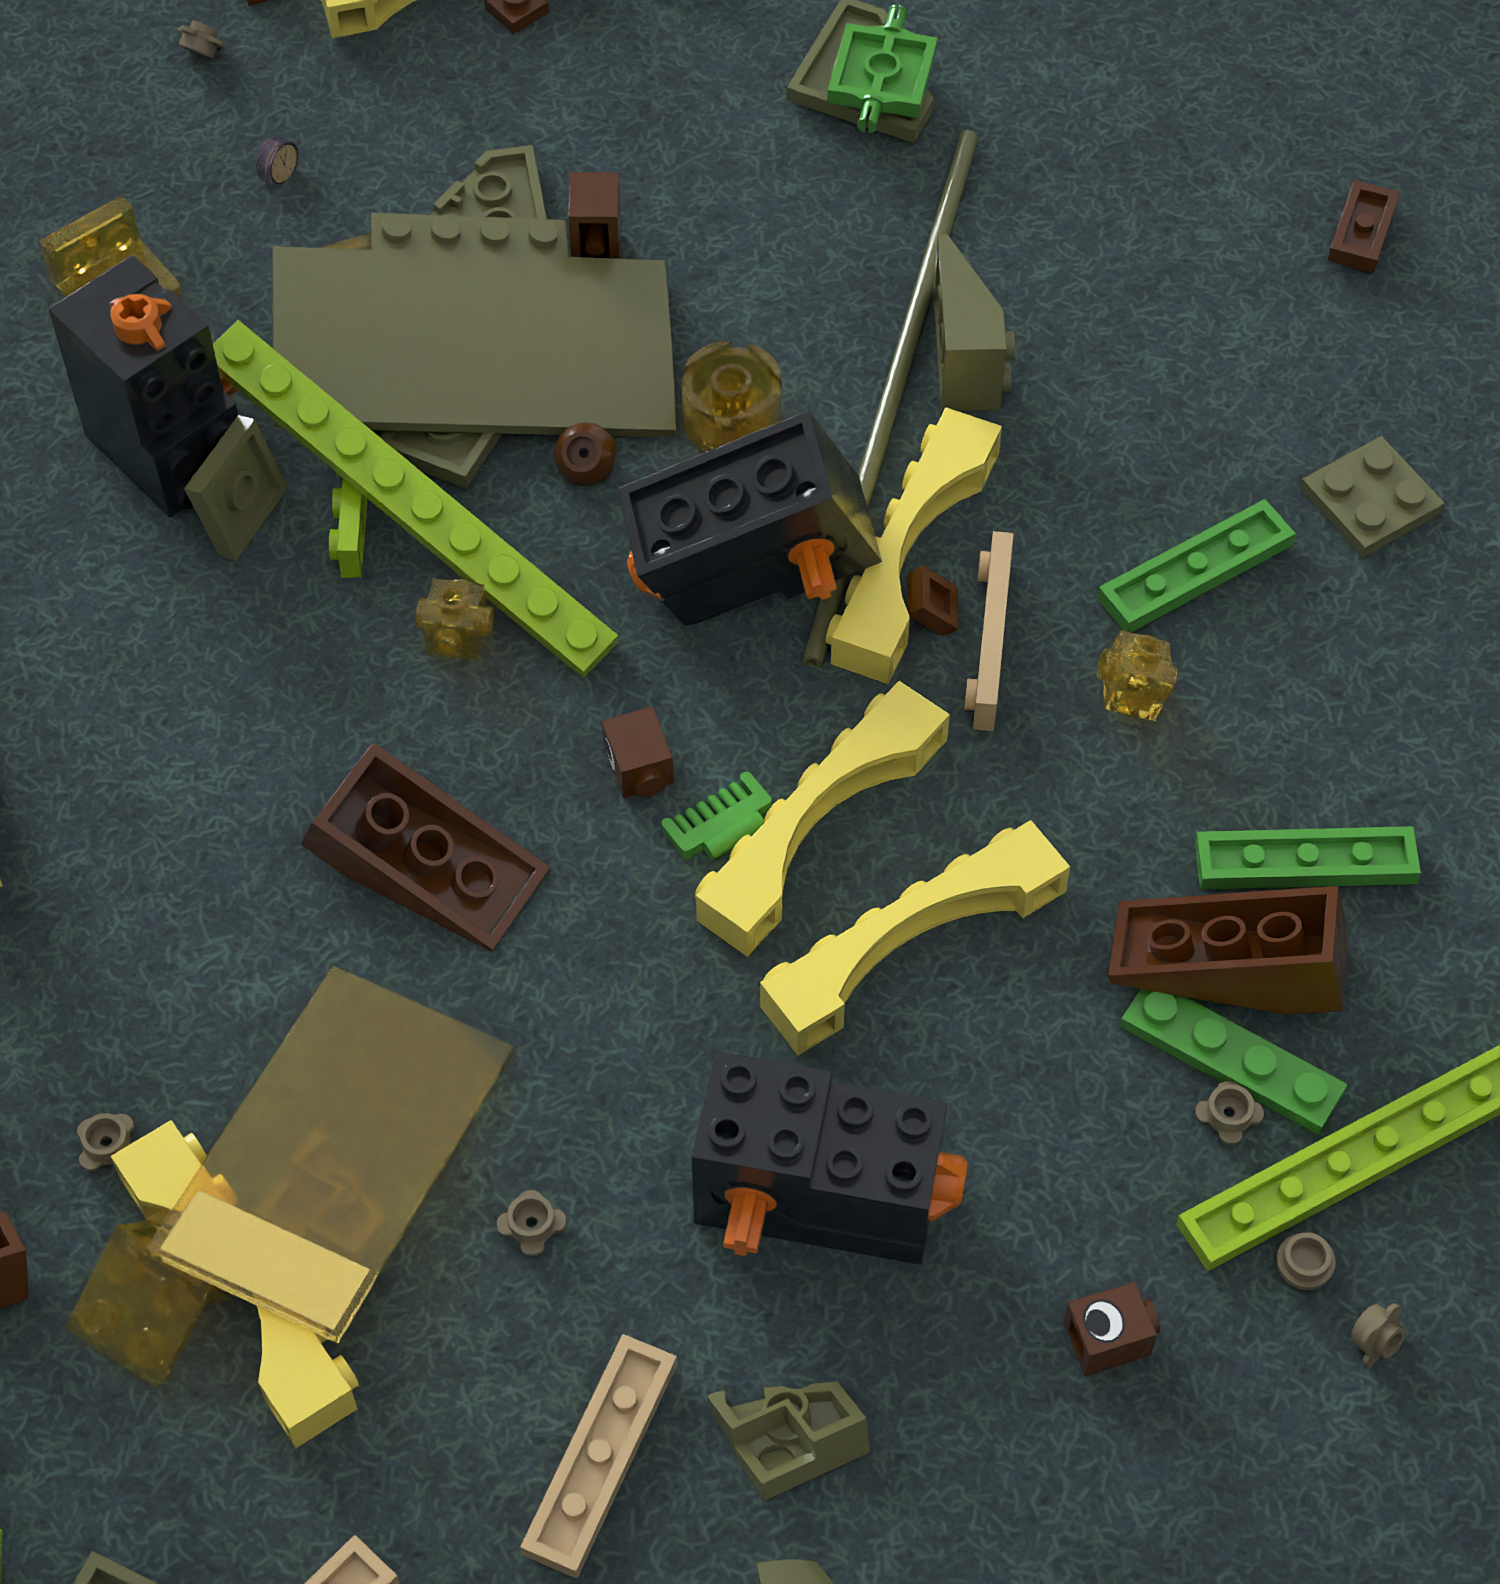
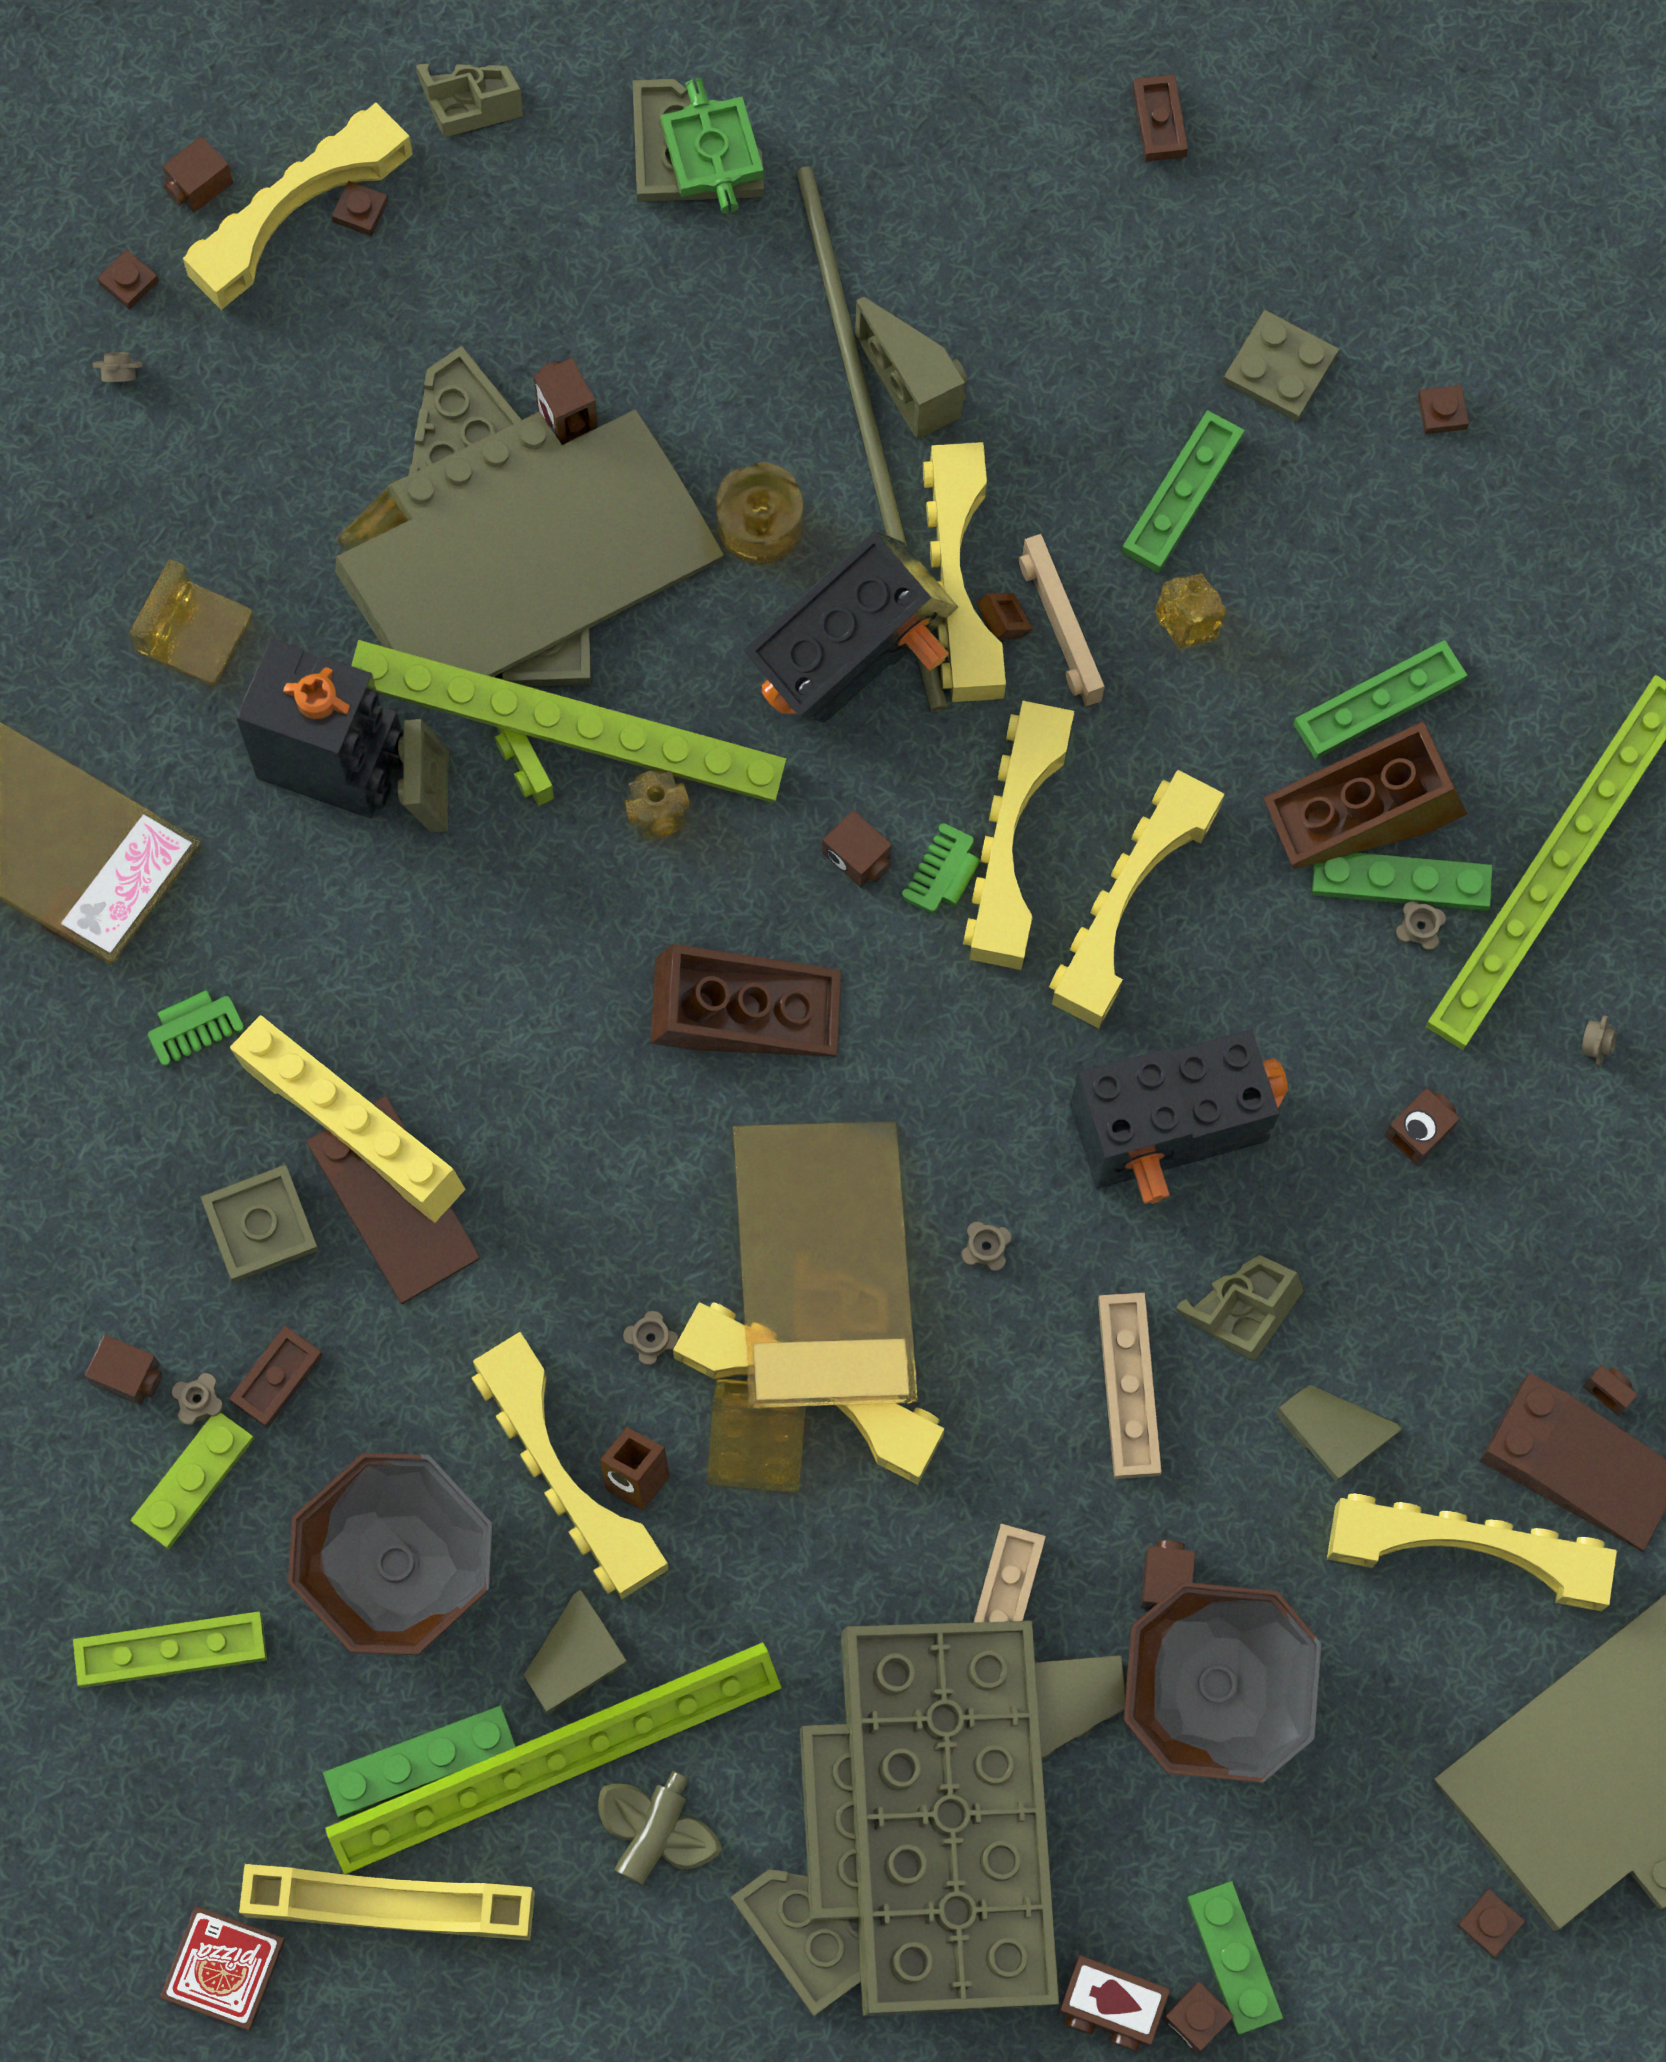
camera: 30 degrees left, 15 degrees up
tile [256,136,299,187] -> none
reddish brown plate [554,422,617,486] -> none
dark tan plate [1276,1232,1336,1291] -> none

